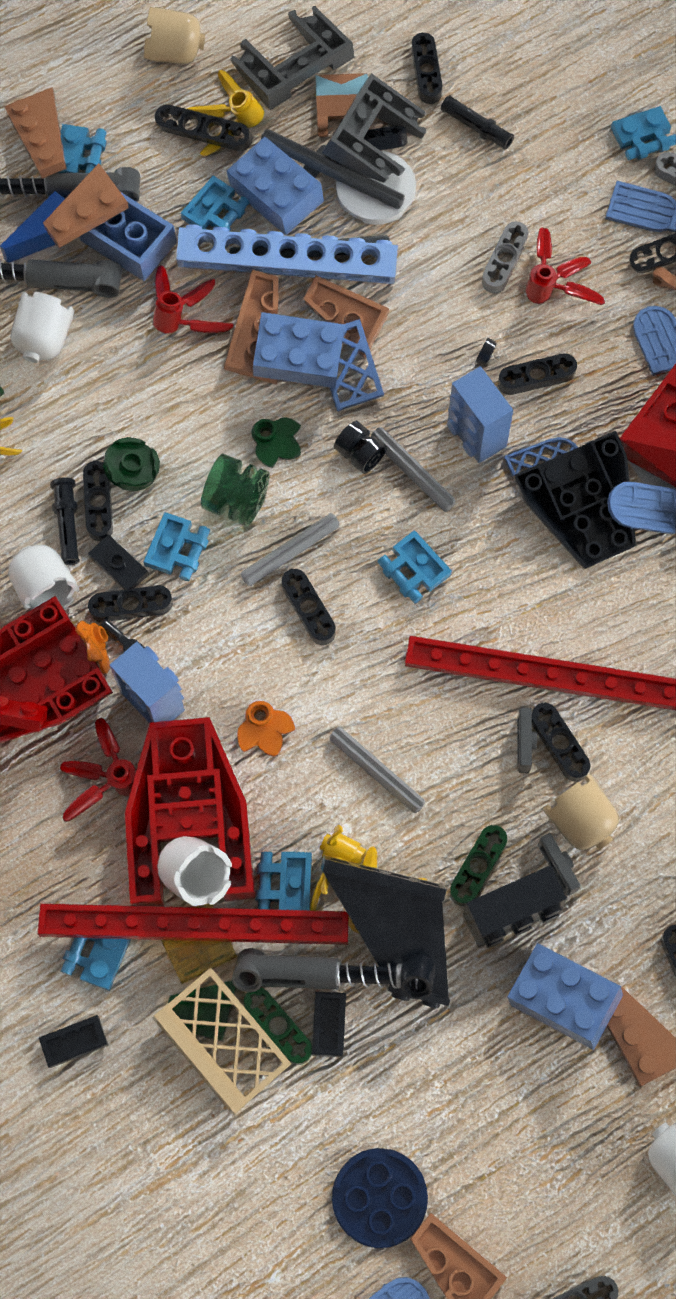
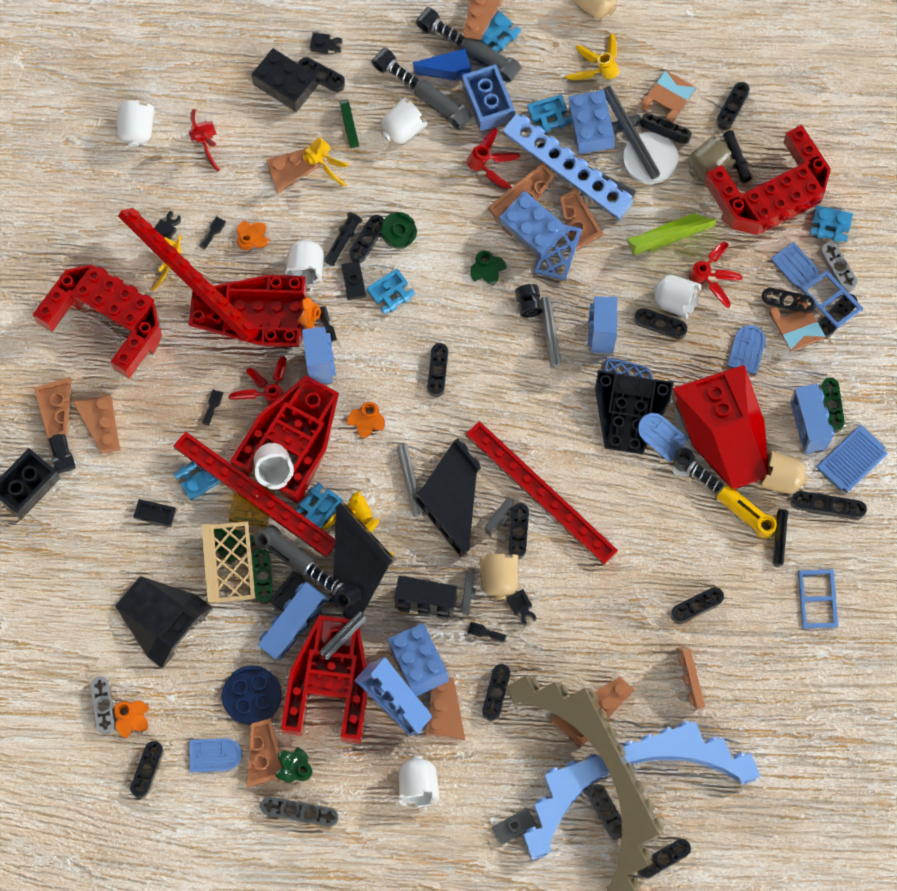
camera: 35 degrees right, 0 degrees up
nougat wing [43,163,129,248] -> none
black beam [88,585,173,622] -> none
black beam [155,104,253,151] -> none
clear green wheel [201,453,270,526] -> none
dark grey wedge [231,6,355,110] -> none
light grey axle [241,513,340,586] -> none
dark grey wedge [322,73,426,183] -> none
dark azure plate [377,530,452,604] -> none
dark green beam [449,825,507,906] -> none
black tile [475,338,497,366] -> none
light grey beam [482,221,528,293] -> none
none -> black wedge [115,576,213,669]
none -> black piece [202,389,224,426]
none -> medium blue wedge [258,582,331,660]
none -> dark green plate [275,747,312,783]
none -> red wedge [281,615,368,744]
none -> dark grey axle [320,611,367,659]
none -> medium blue wedge [354,657,432,736]
none -> black piece [413,438,481,558]
none -> black piece [467,622,507,642]
none -> black plate [506,589,536,626]
none -> lime wedge [626,213,716,256]
none -> white cylinder [653,274,701,319]
none -> dark tan cylinder [688,135,735,182]
none -> red wedge [704,125,831,235]

